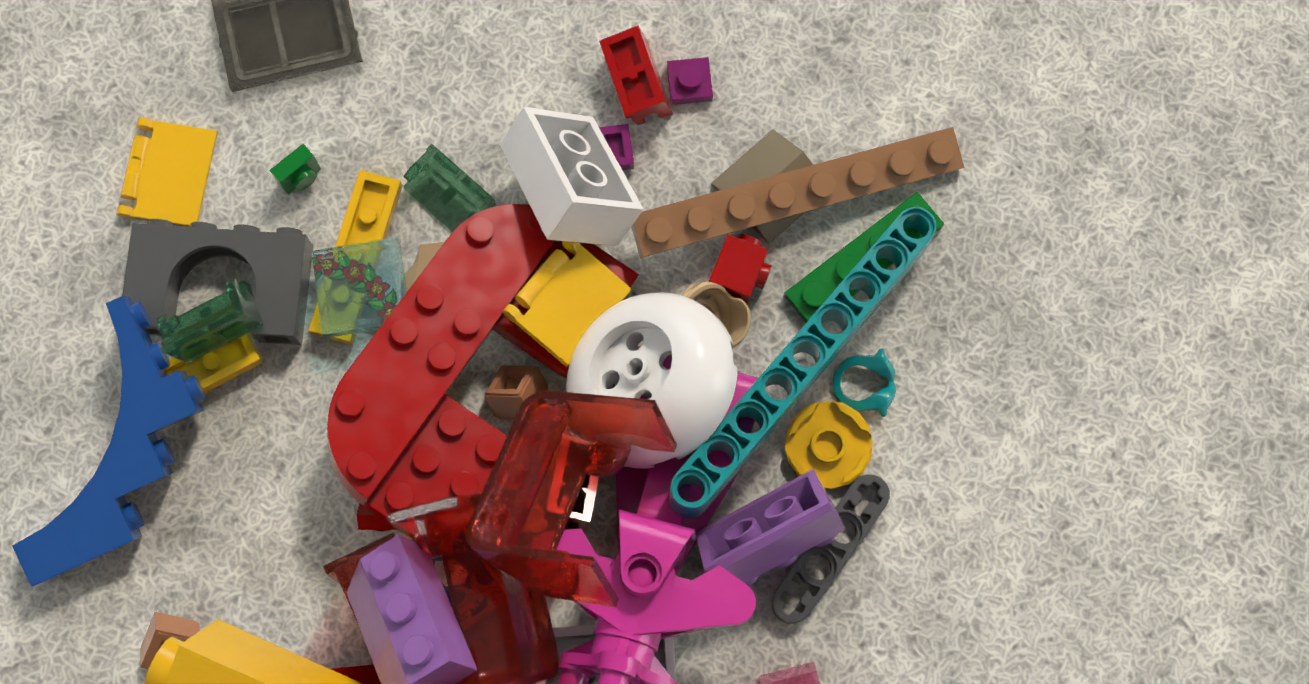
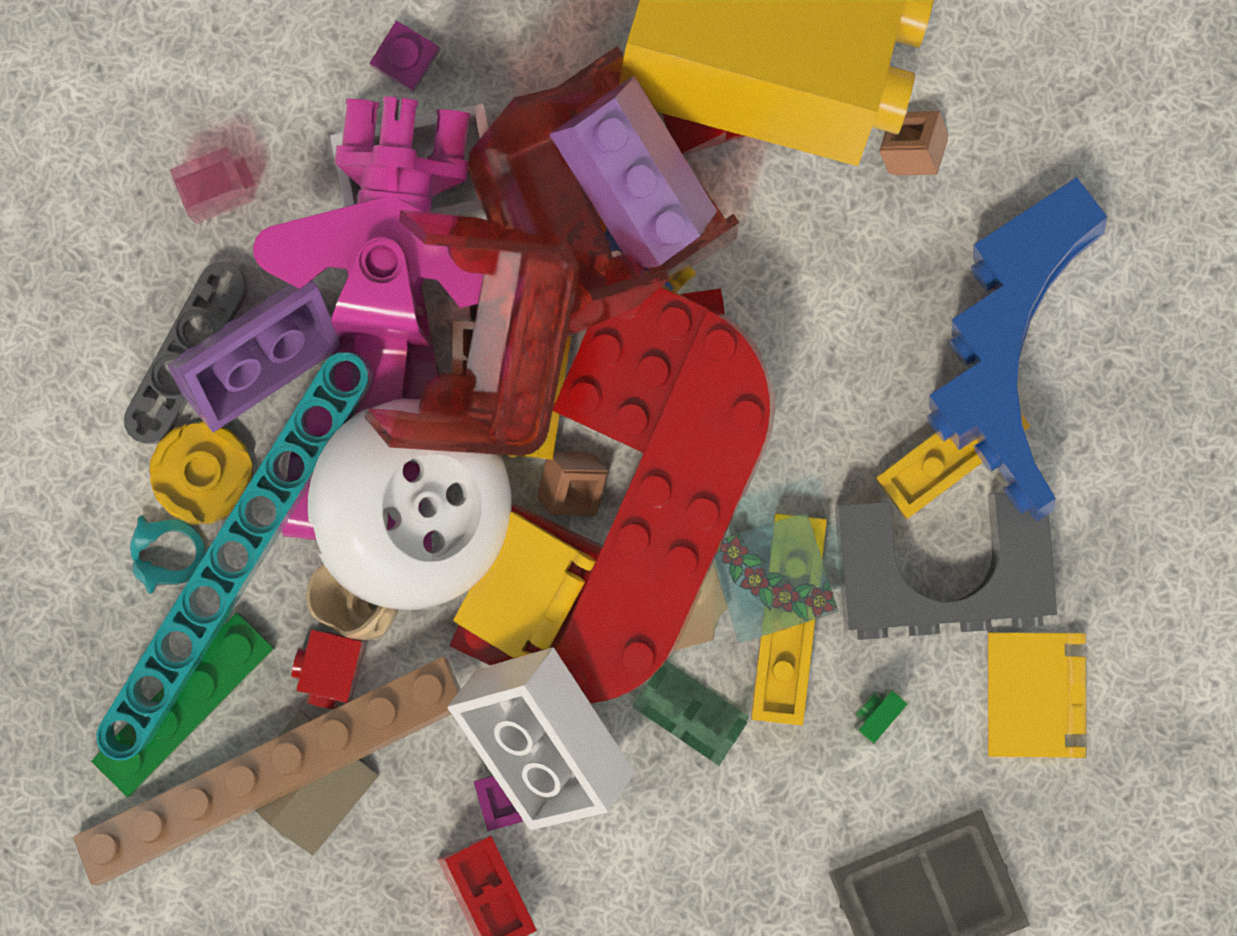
camera: 170 degrees right, 10 degrees up
clear green hinge [157,278,264,363] -> none
magenta plate [667,57,713,105] -> none

